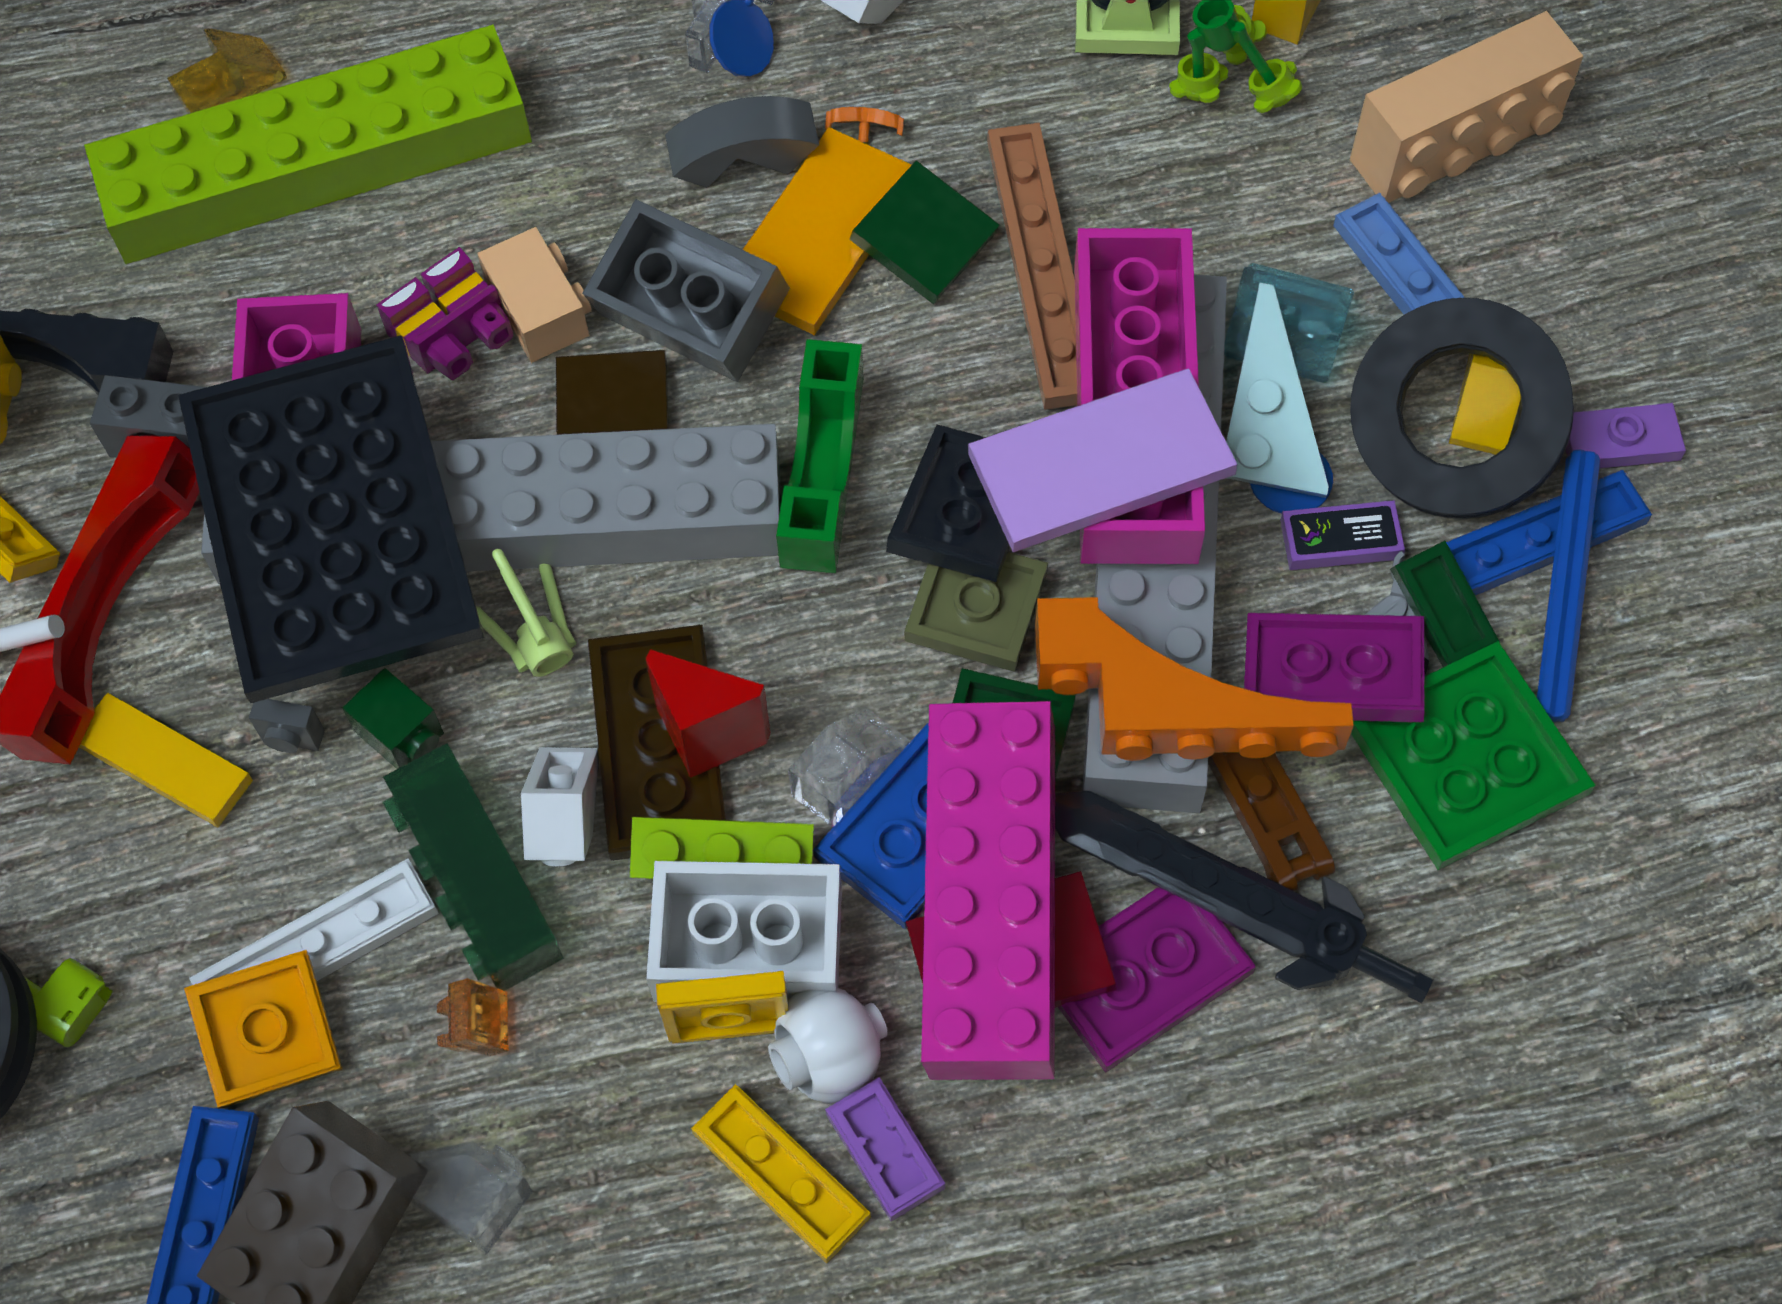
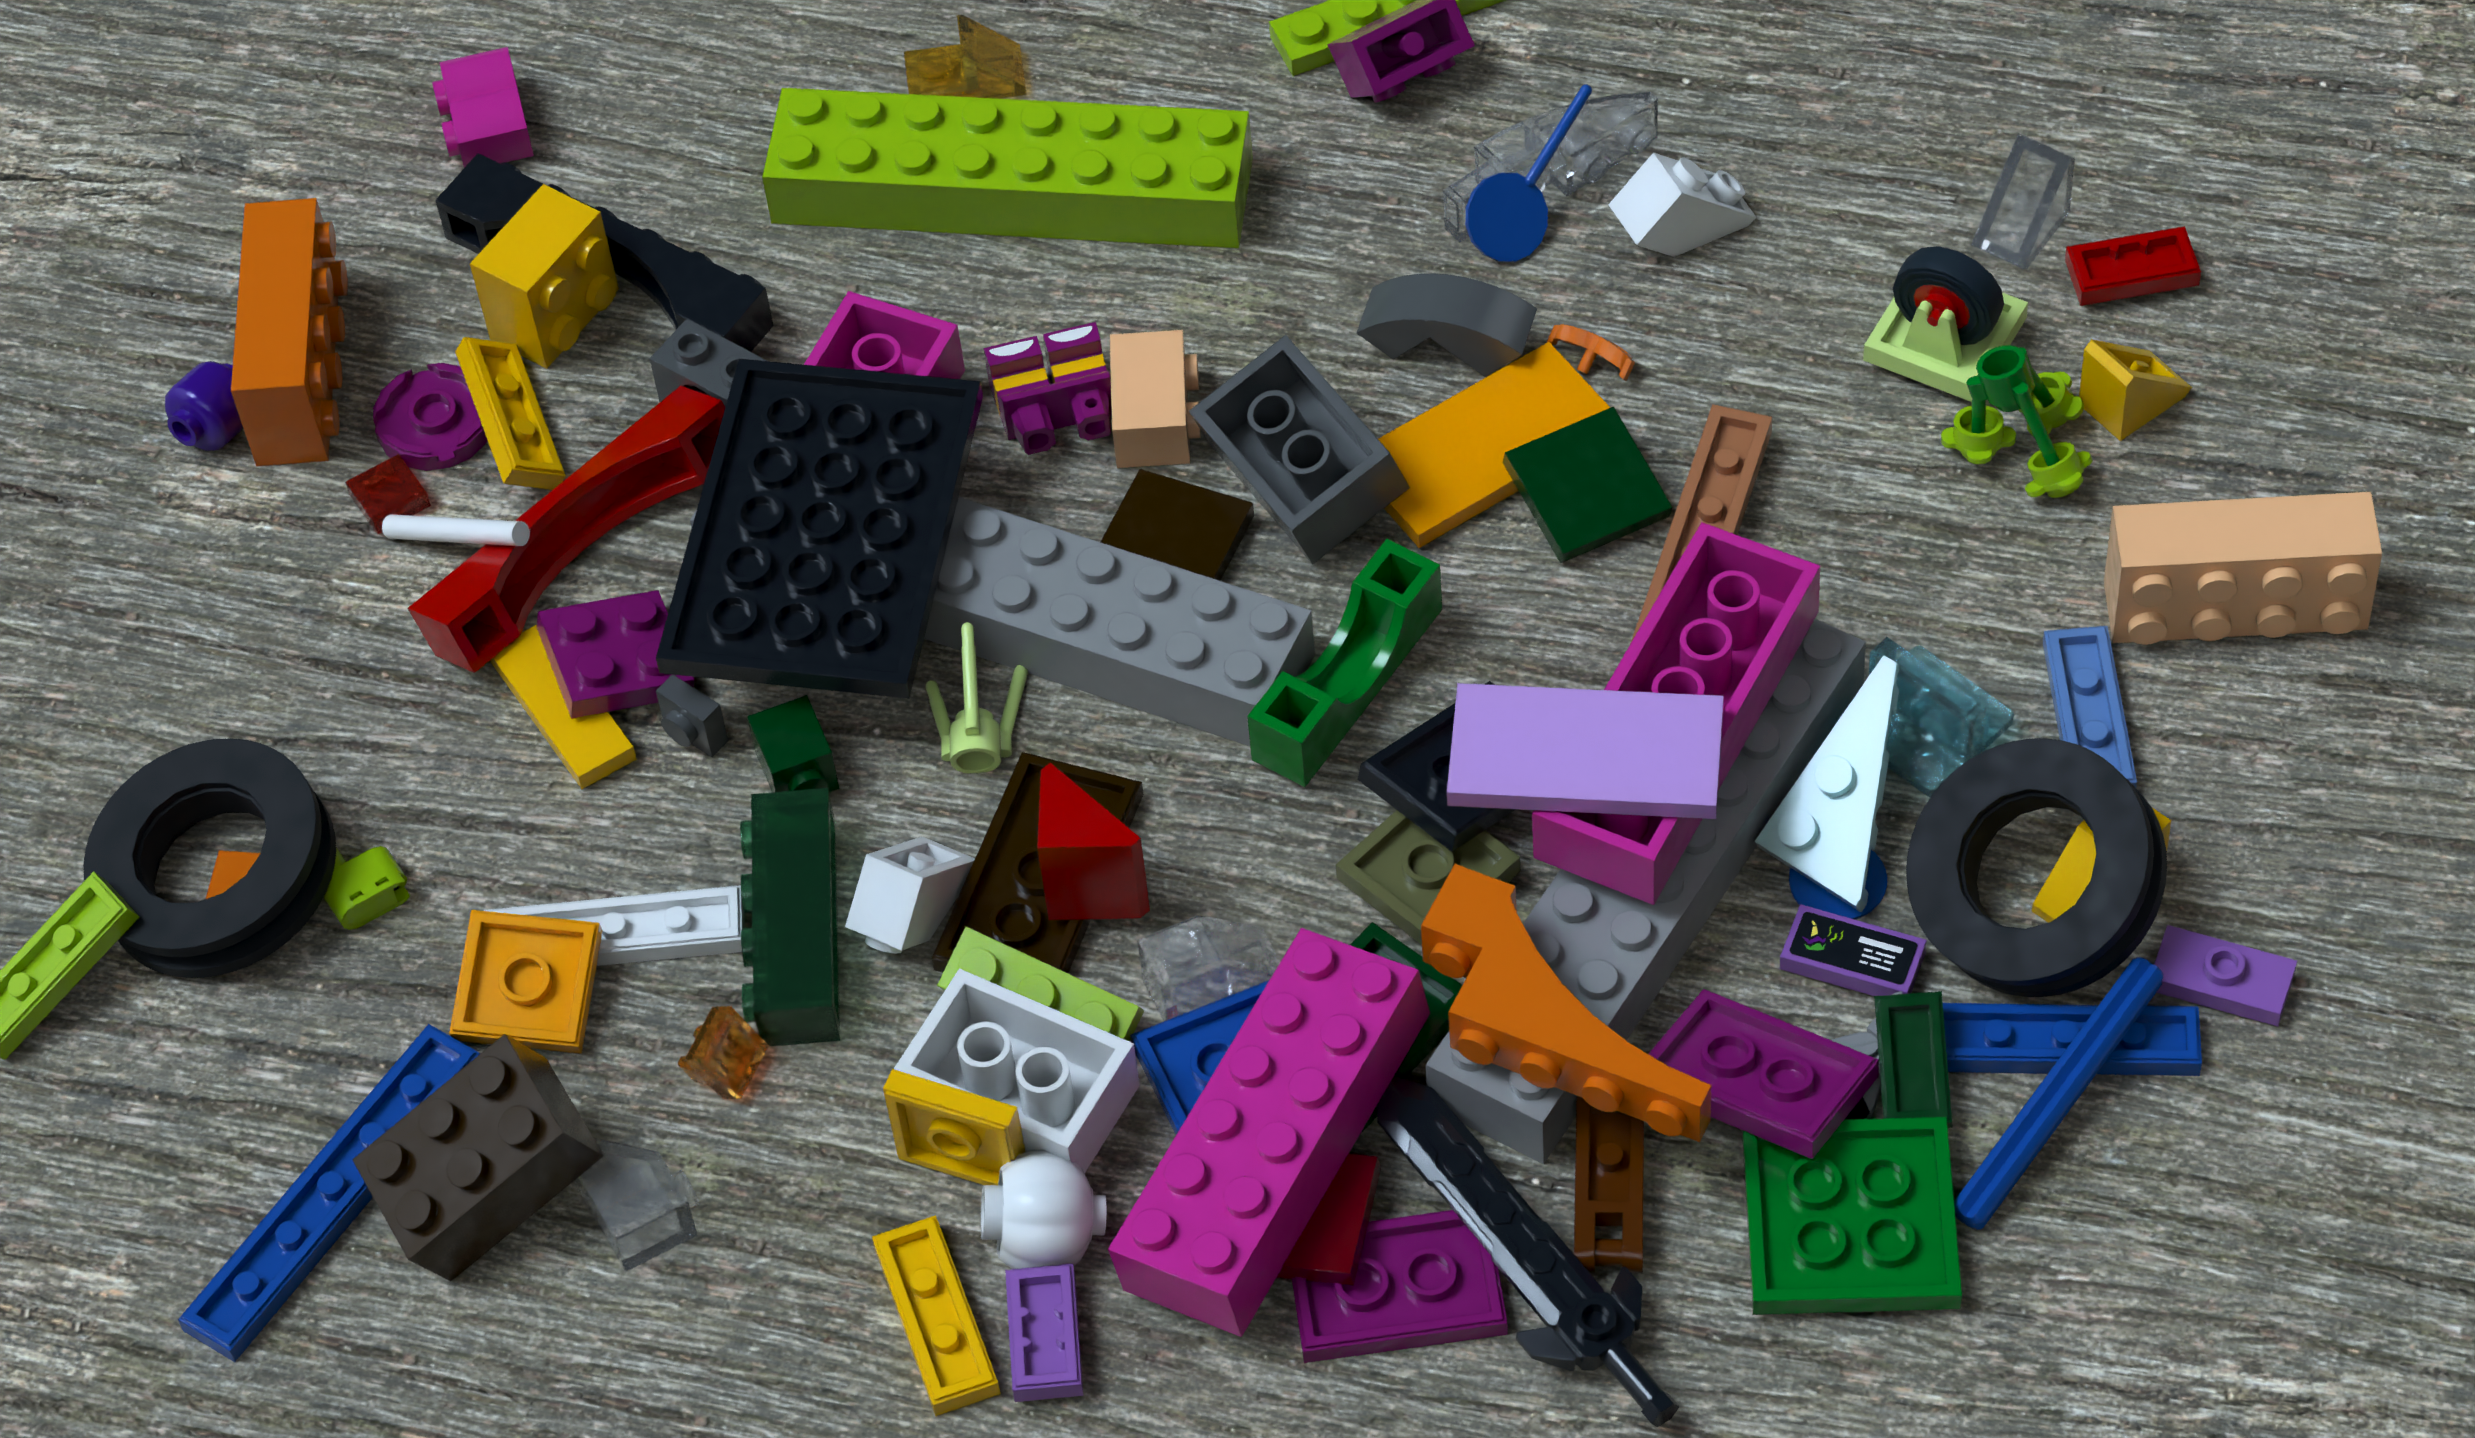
camera: 30 degrees right, 10 degrees down
none -> magenta plate [537,590,694,719]

